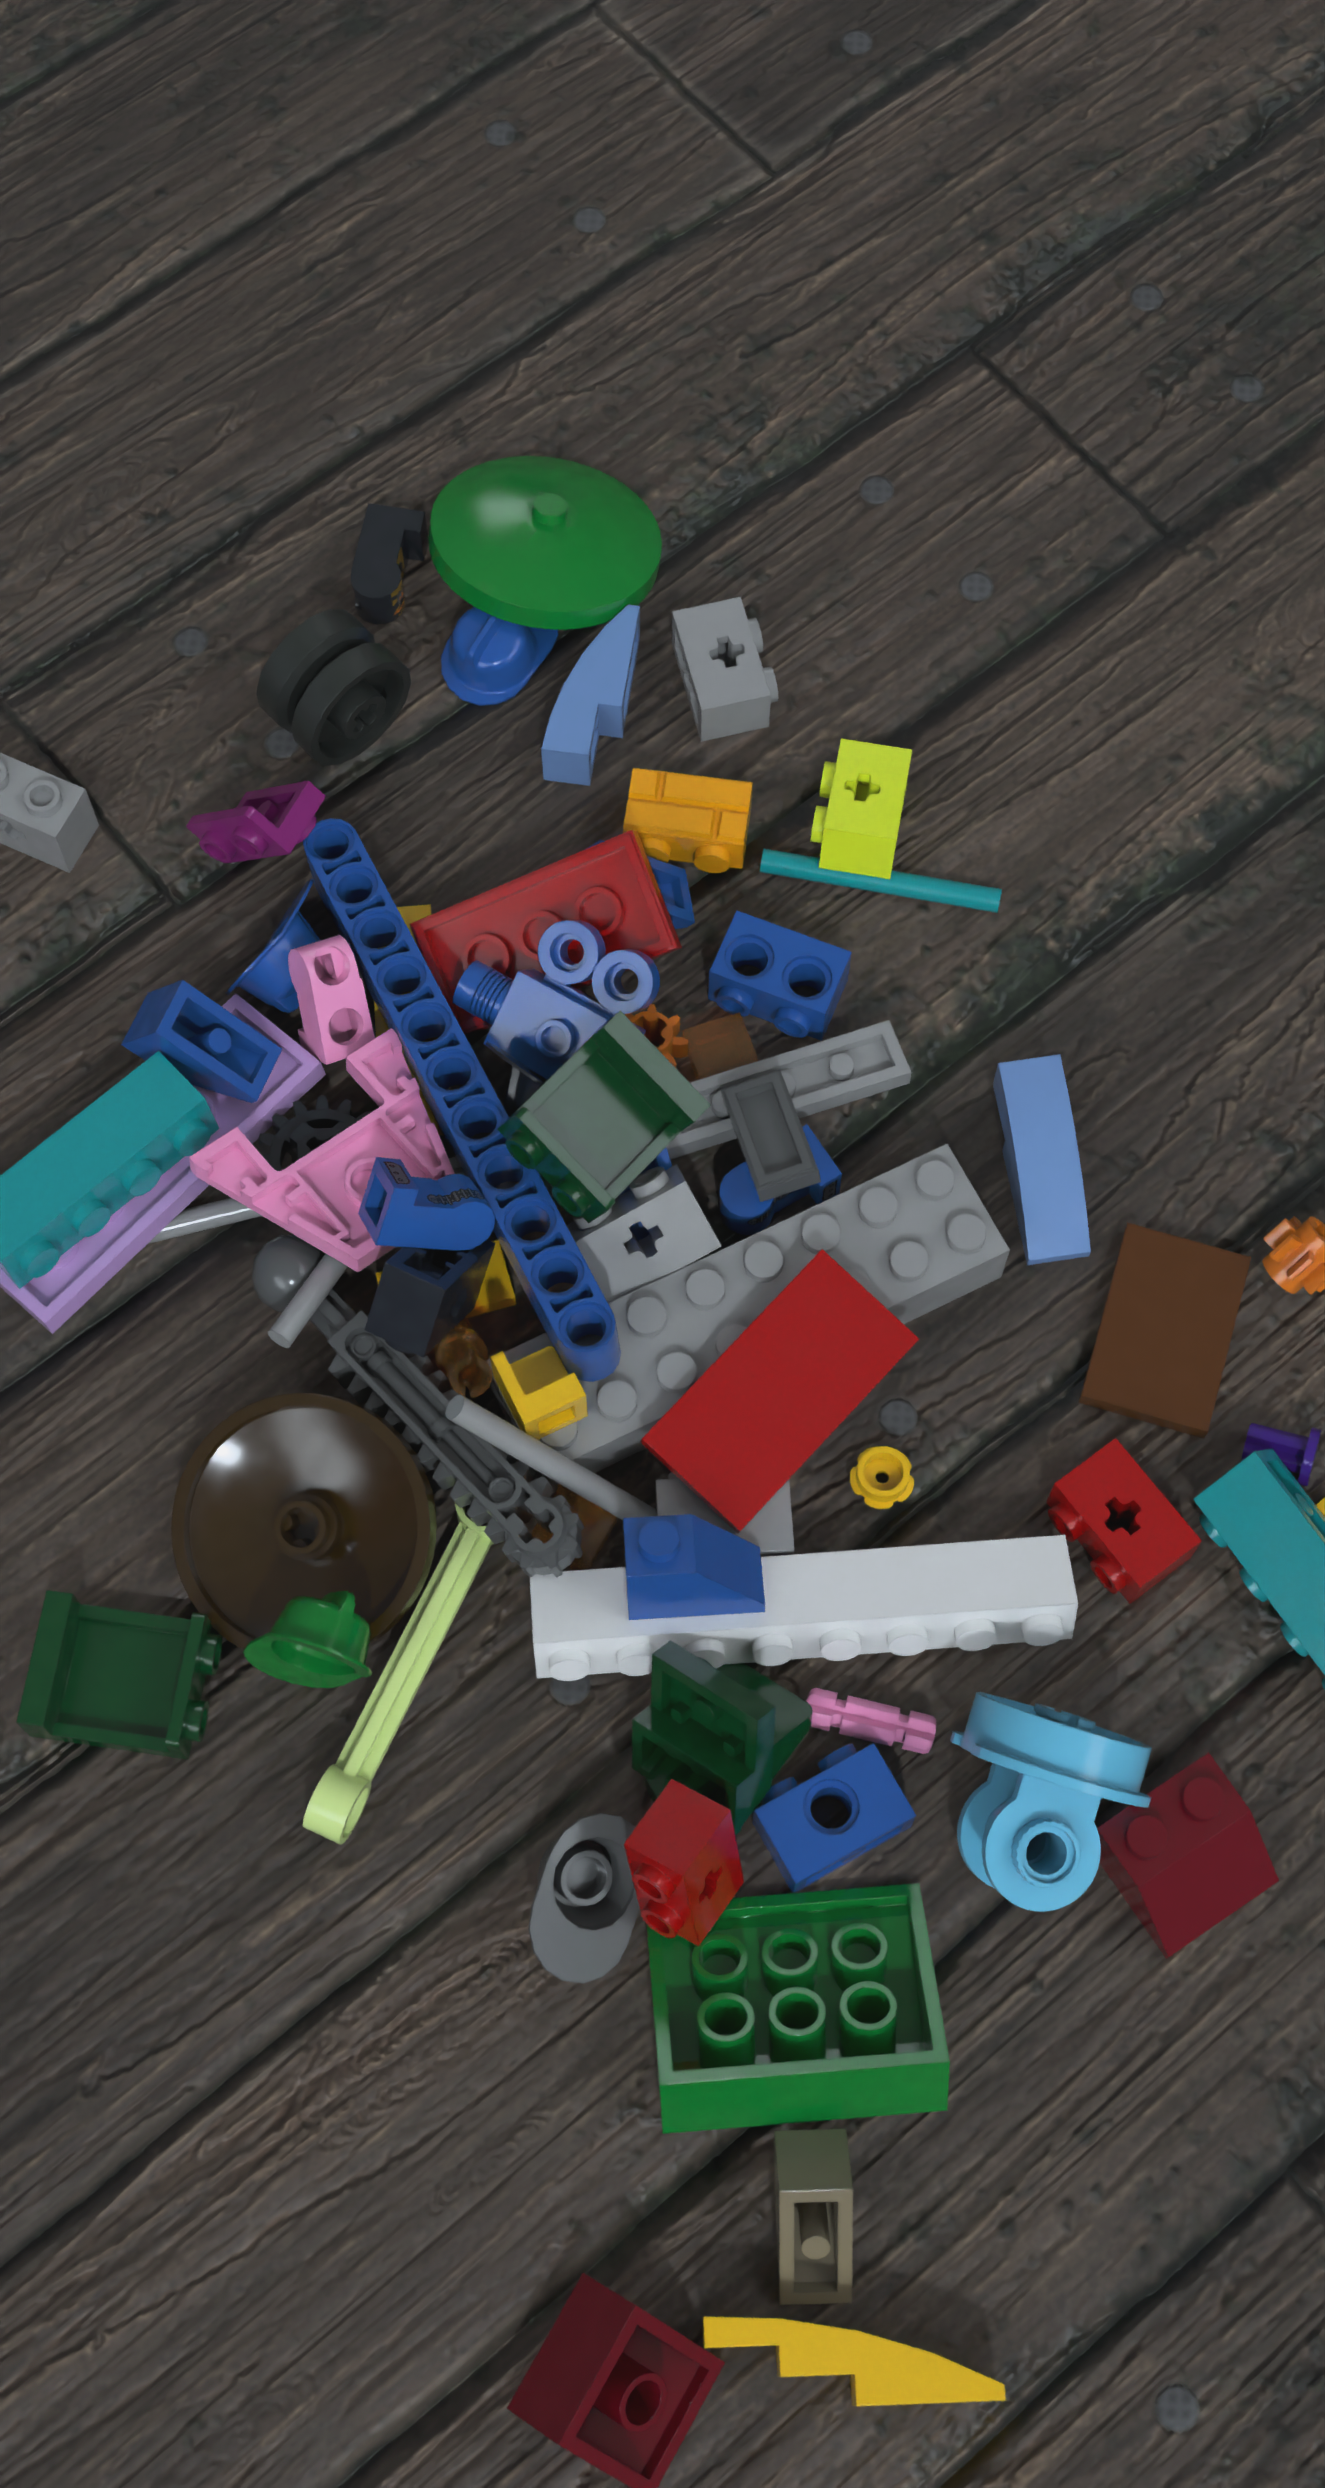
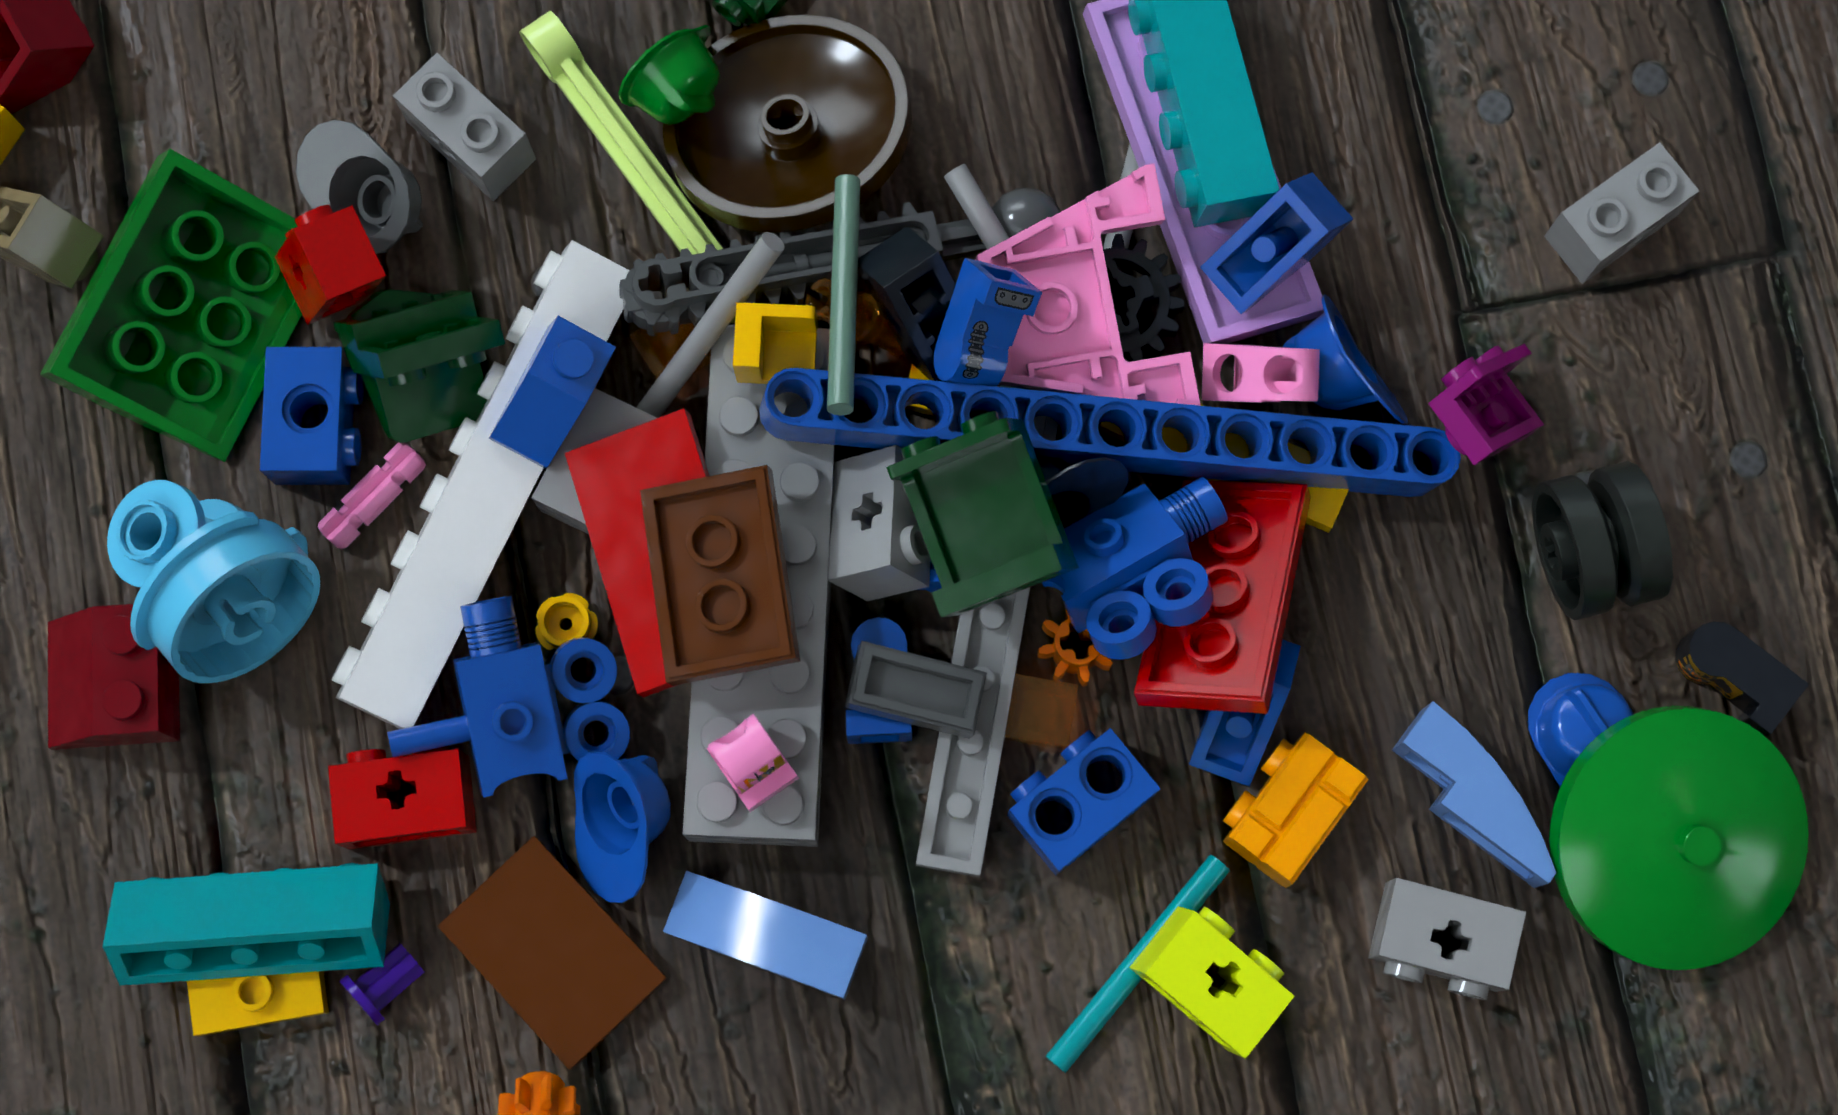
camera: 120 degrees right, 10 degrees up
none -> blue piece [387,596,630,798]
none -> light grey brick [393,53,536,202]
none -> blue piece [574,751,671,903]
none -> reddish brown tile [640,465,801,686]
none -> bright pink leg [707,714,799,812]
none -> sand green bar [827,174,861,415]

